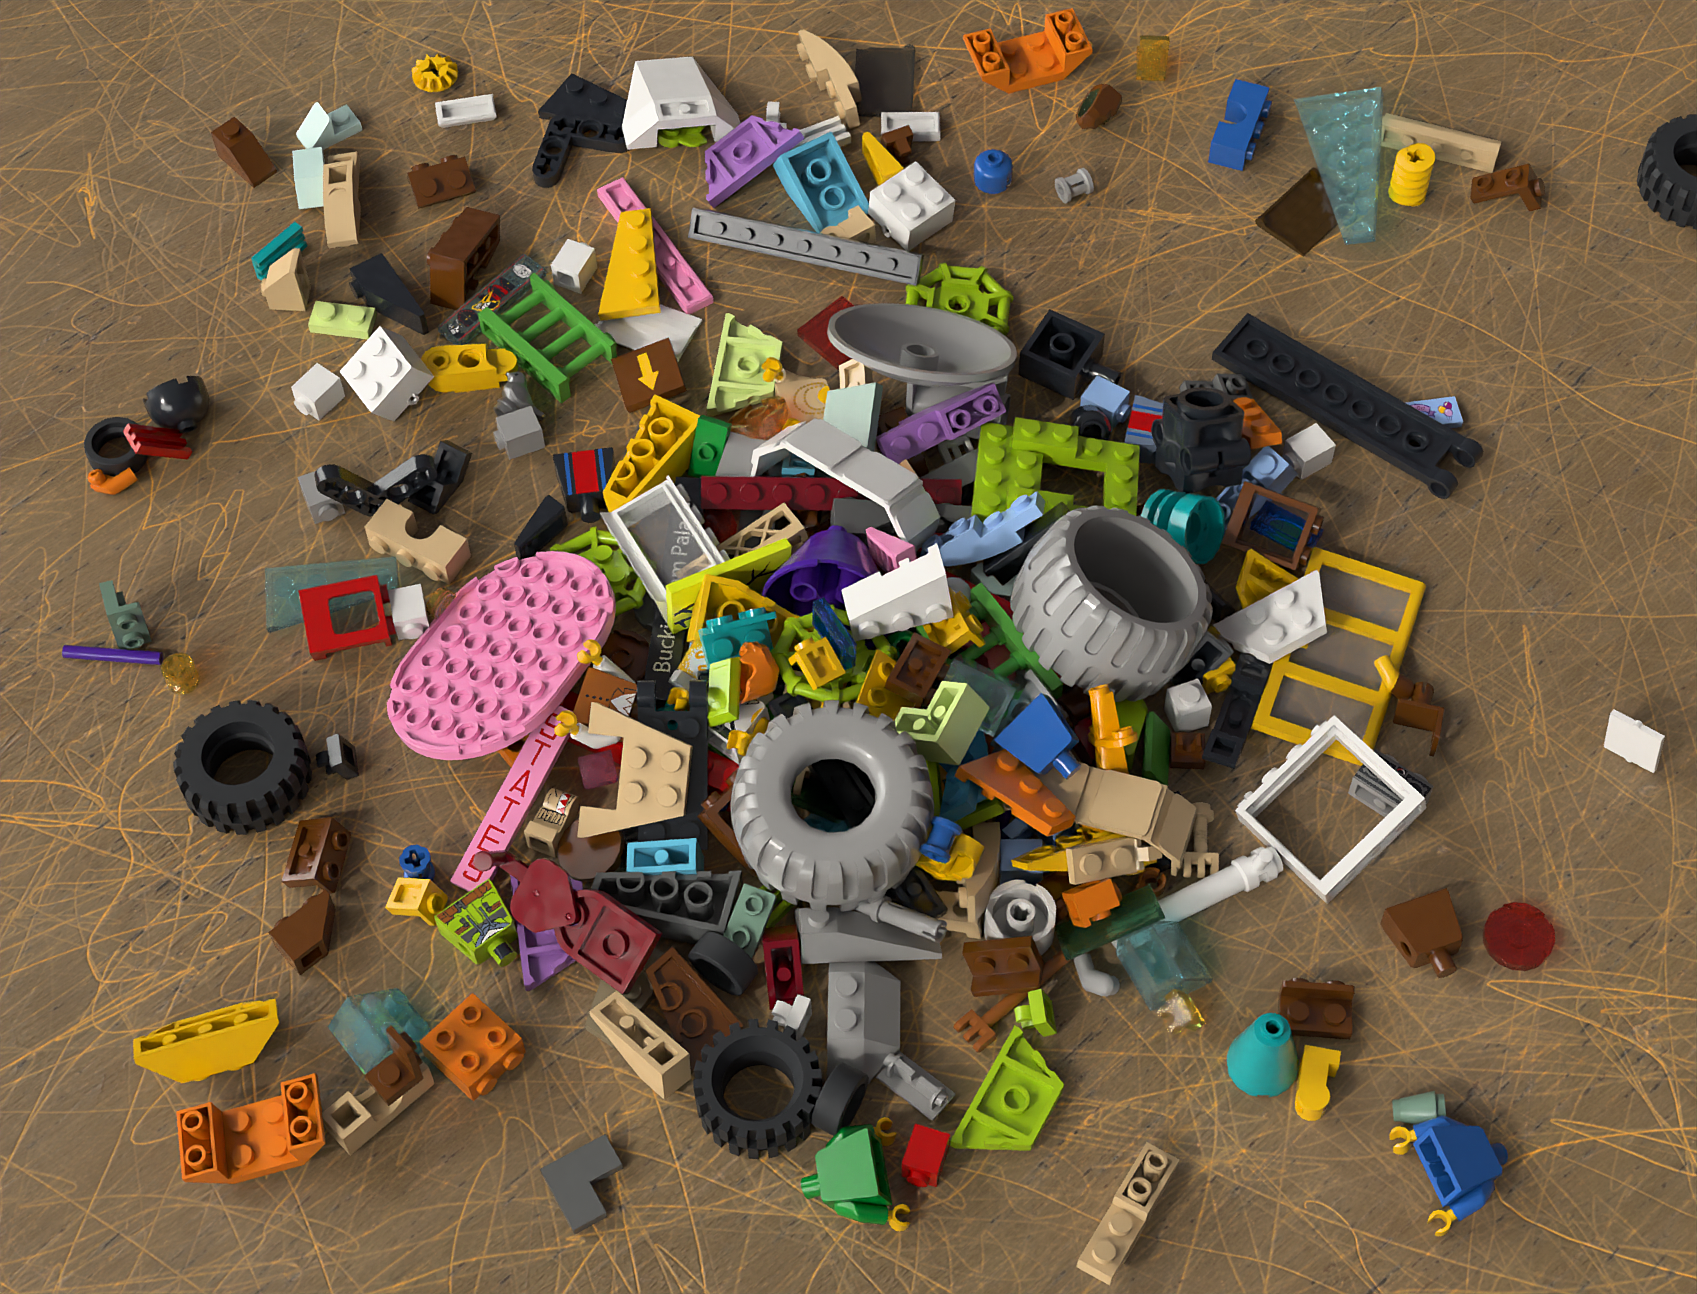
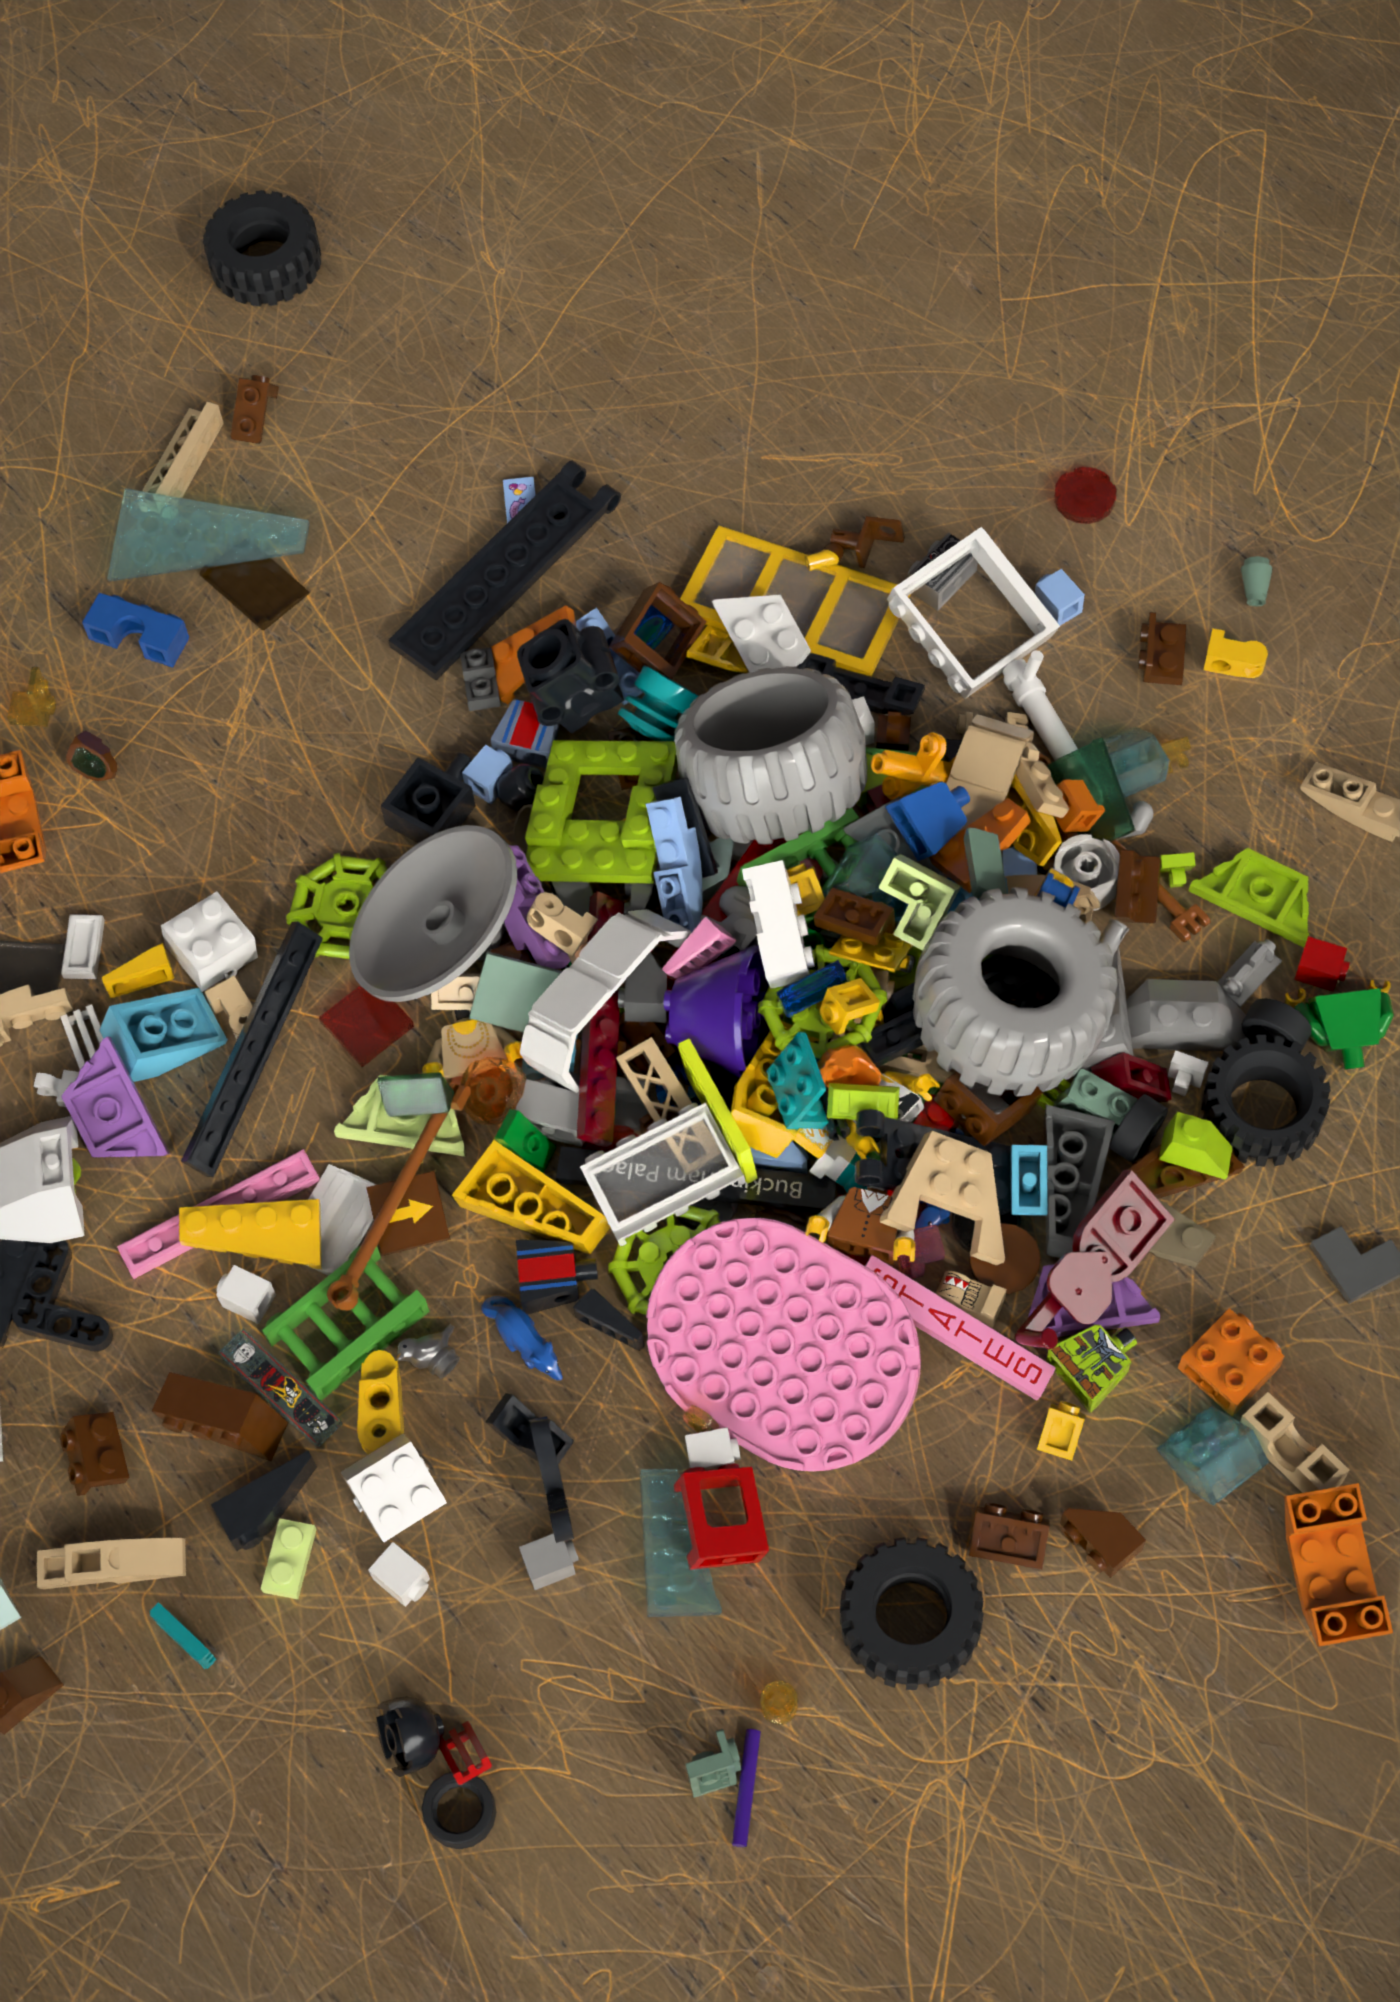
camera: 85 degrees left, 5 degrees up
orange arm [87,467,138,495] -> none
yellow wedge [133,999,279,1083] -> none
tan slope [261,248,311,311] -> none
light aqua slope [292,147,325,210] -> none
black tile [316,734,359,780] -> none
reddish brown bracket [364,1025,424,1106] -> none
tan arch [365,499,471,585] -> none
blue bush [399,844,435,881] -> none
light grey brick [493,406,545,460] -> none
tan slope [589,990,691,1100] -> none
reddish brown tile [880,125,914,166] -> none
blue head [974,149,1013,194] -> none
light grey bush [1055,168,1094,204] -> none
teal cone [1227,1013,1299,1097] -> none
white brick [1282,423,1336,480] -> none
reddish brown torso [1380,888,1463,978] -> none
yellow piece [1388,143,1435,207] -> none
blue torso [1389,1116,1508,1236] -> none
white piece [1604,709,1665,773] -> none
none -> dark orange hinge [327,1080,471,1311]
none -> clear green slope [377,1072,454,1117]
none -> blue animal [481,1296,563,1380]
none -> tan leg [526,892,598,957]
none -> sand green slope [963,828,1007,899]
none -> light blue brick [1035,569,1085,626]
none -> lime slope [1159,1111,1232,1180]

